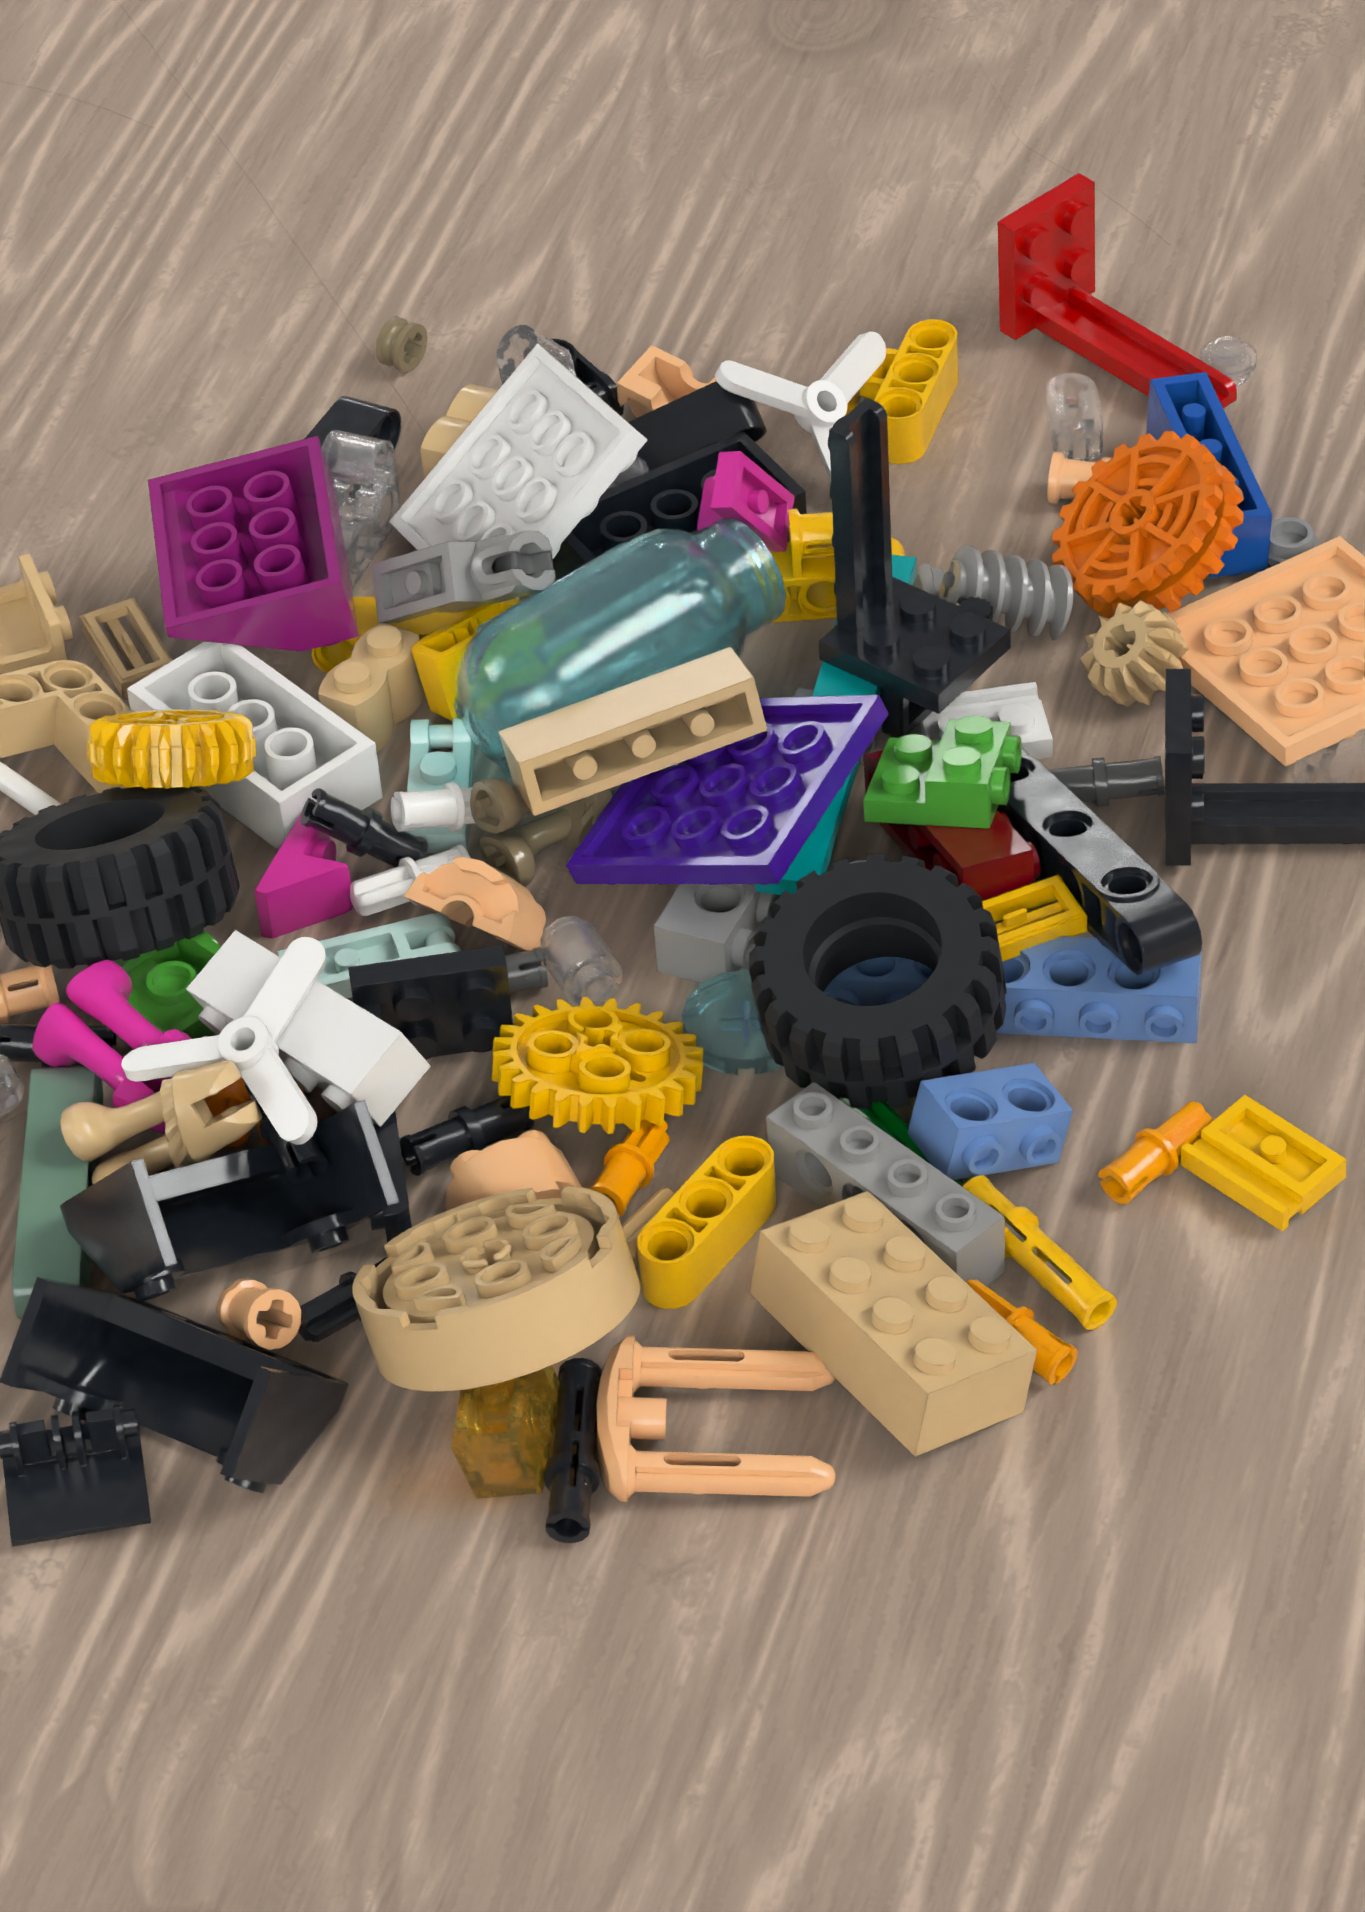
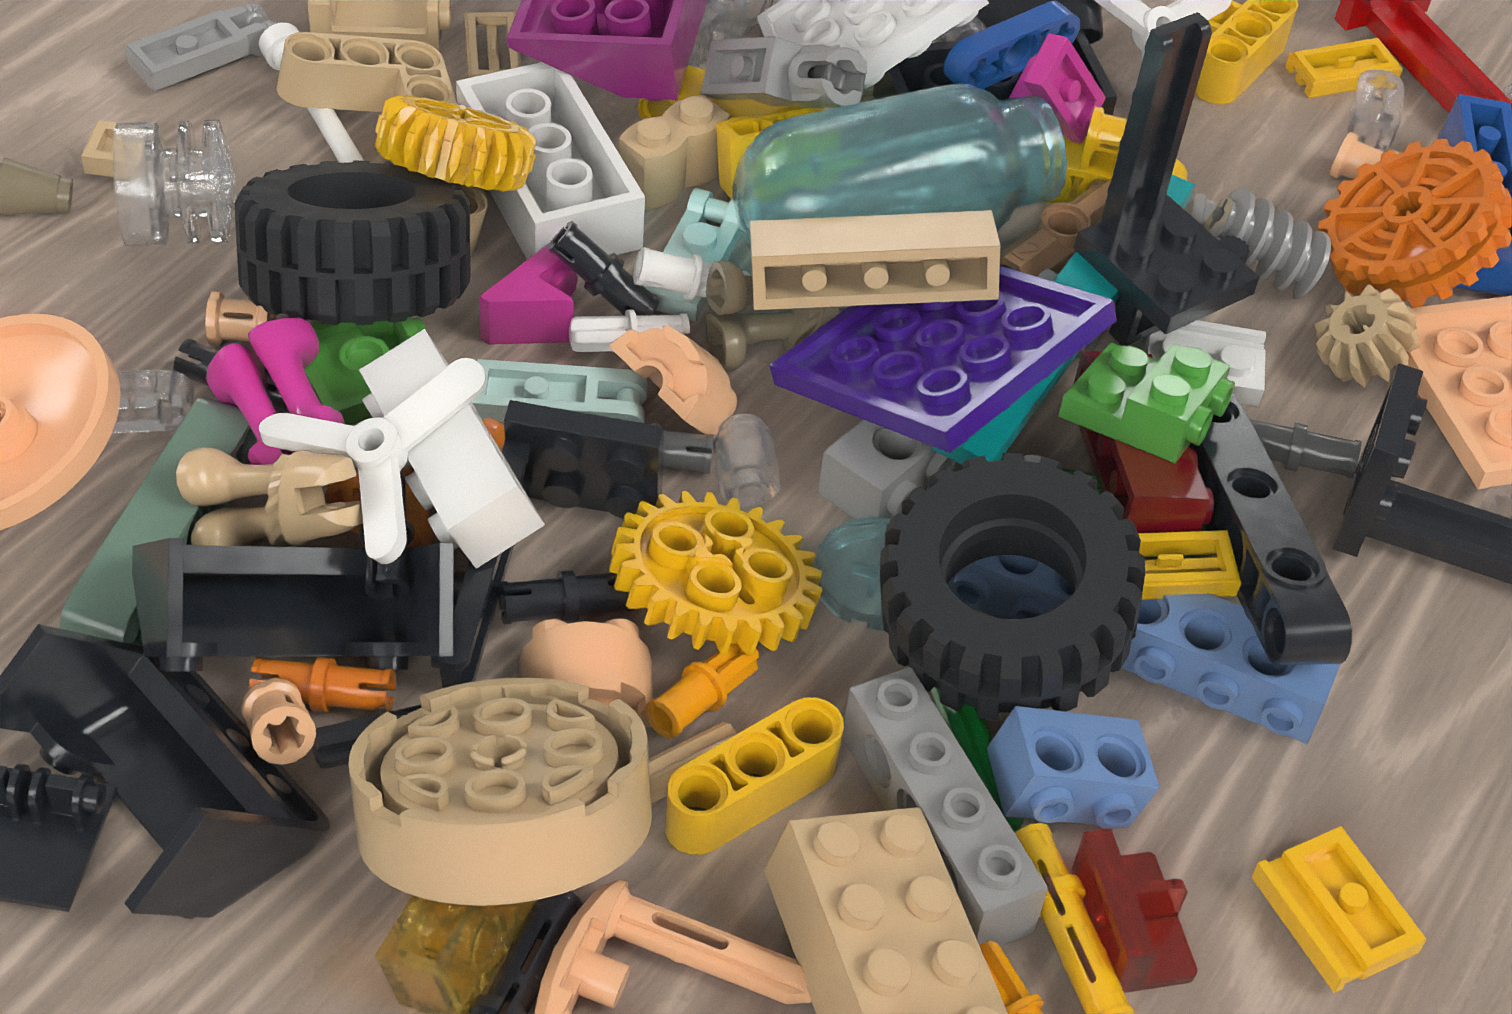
camera: 10 degrees right, 5 degrees up
light orange axle [1098,1101,1213,1205] -> none
none -> orange pin [249,656,396,713]
none -> blue beam [944,1,1080,93]
none -> medium nougat piece [1000,180,1111,277]
none -> clear red panel [1071,828,1198,993]
none -> yellow tile [1285,38,1403,98]

